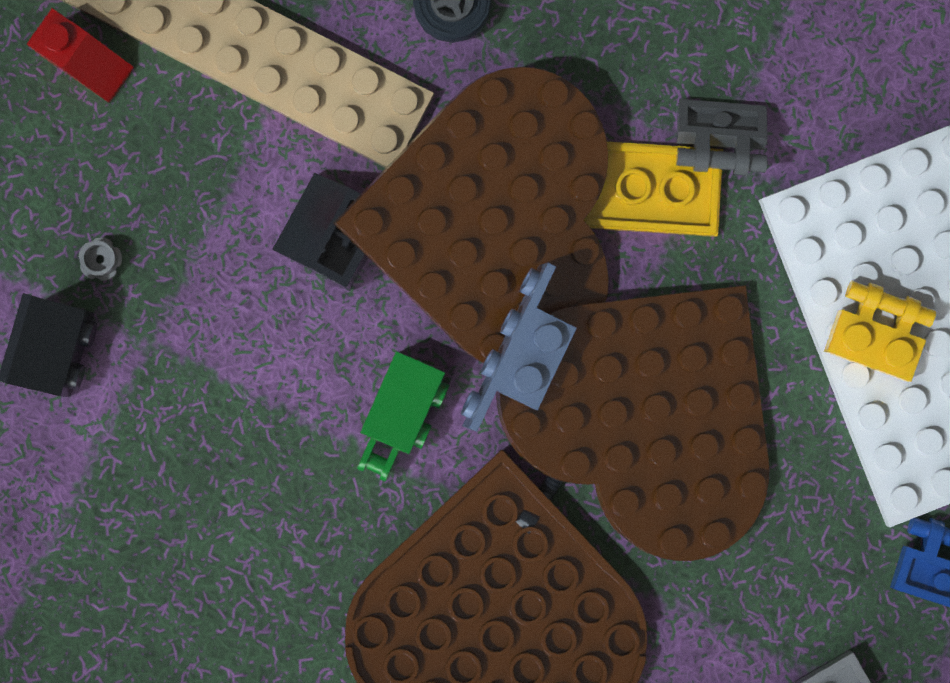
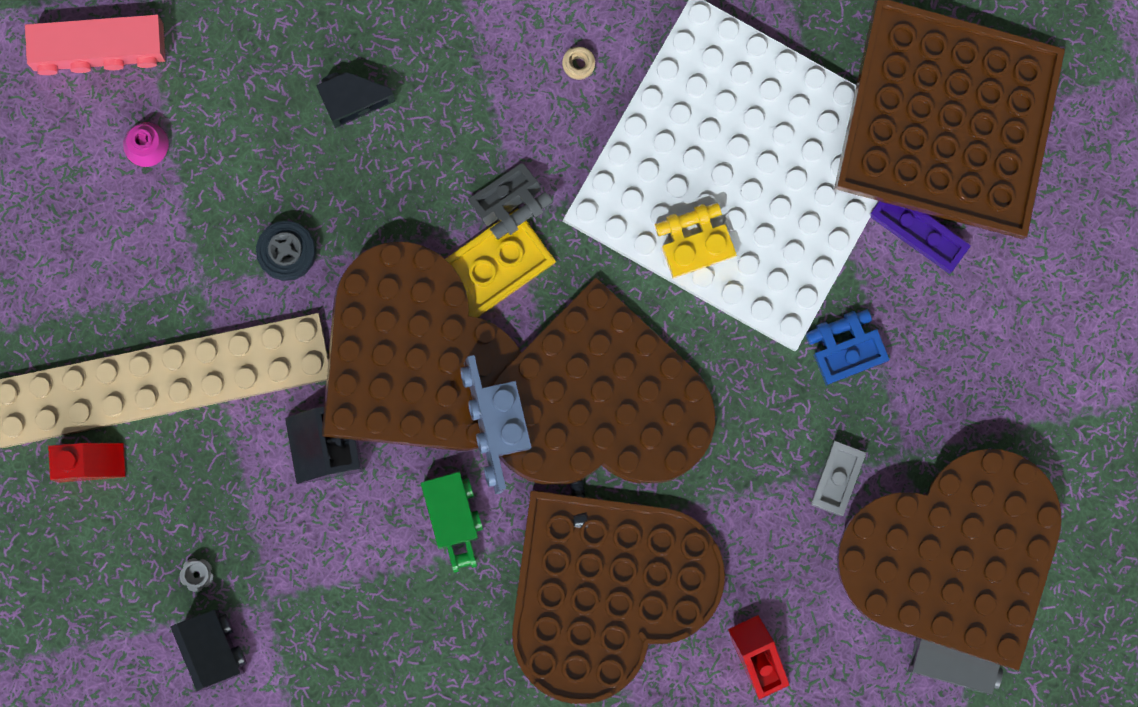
camera: 40 degrees left, 5 degrees down
none -> tan plate [562,47,595,80]

